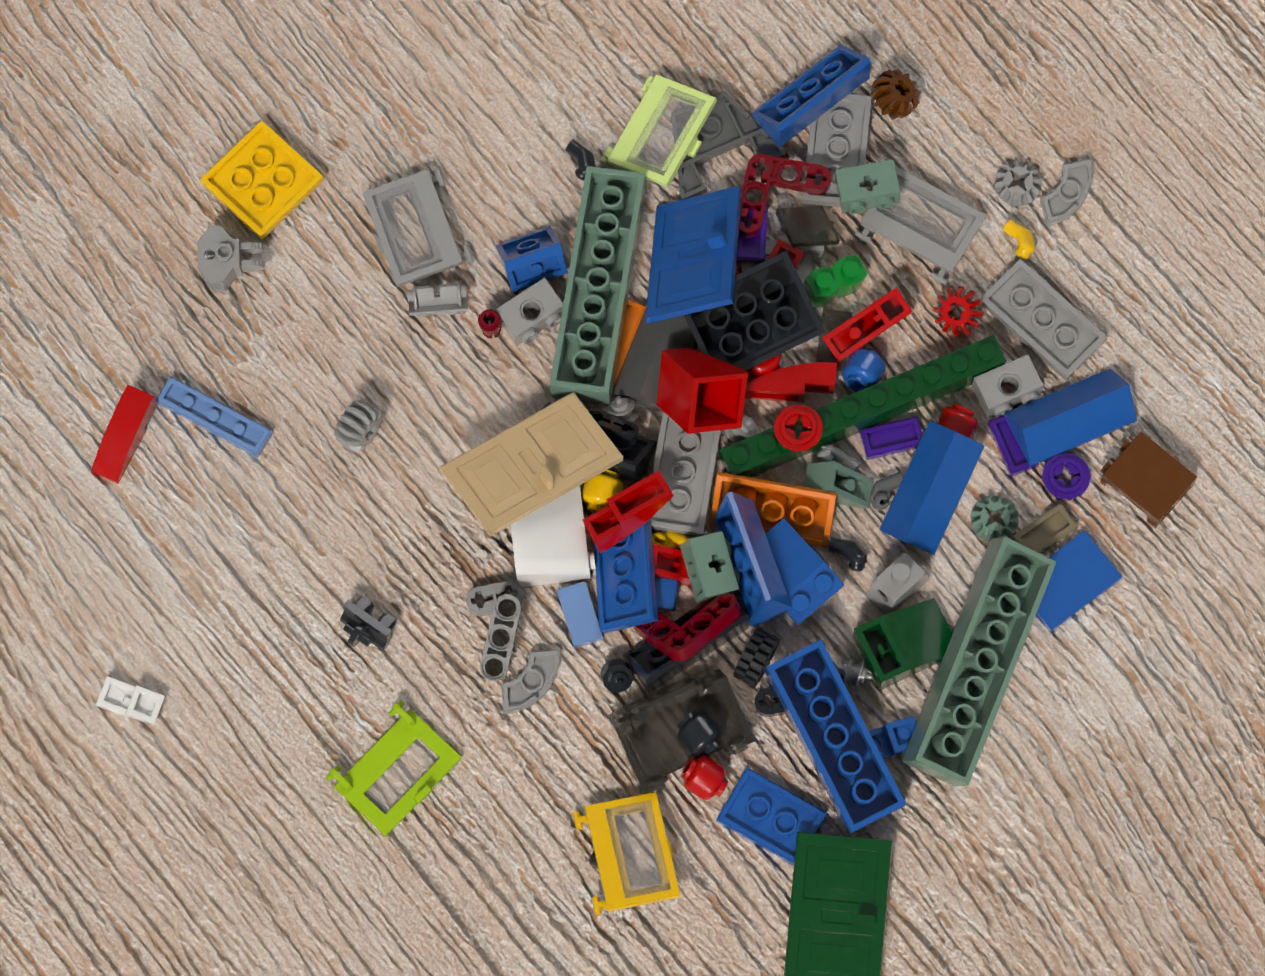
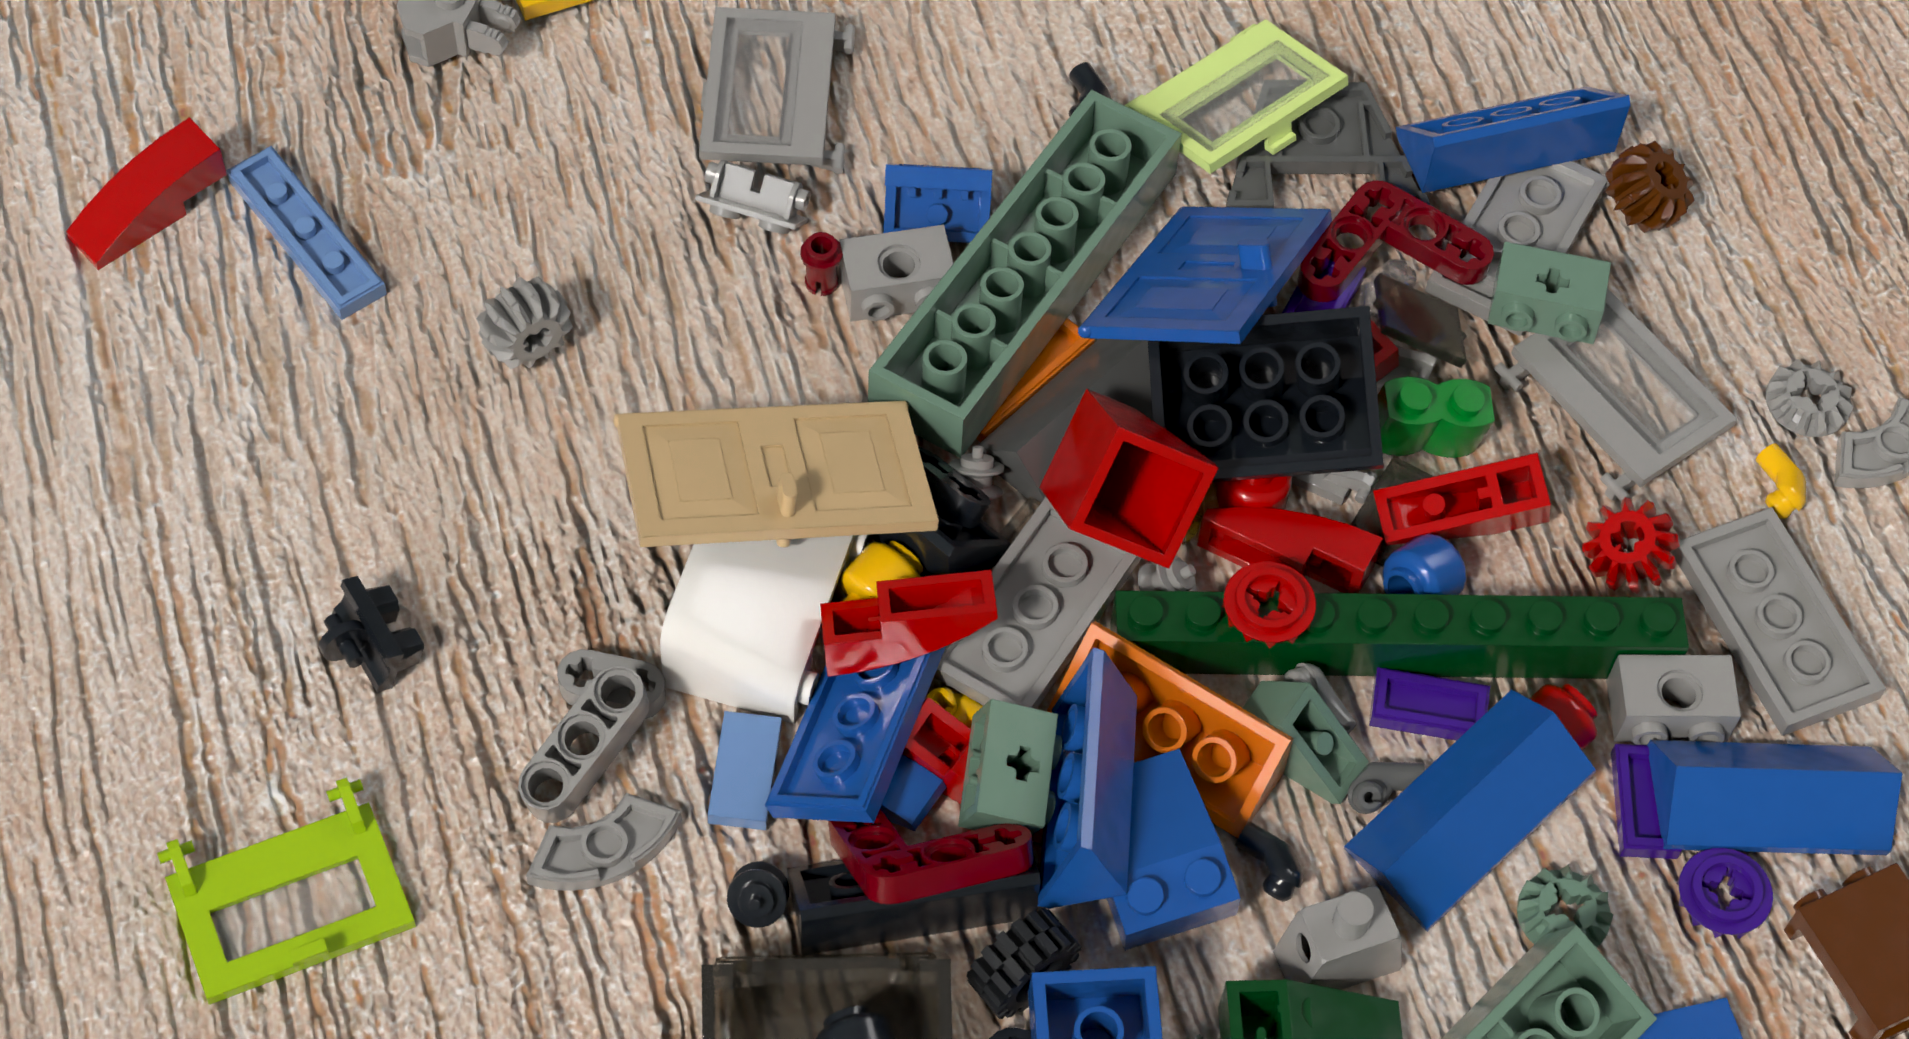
camera: 15 degrees right, 15 degrees down
dark tan tile [1011,503,1078,554] -> none

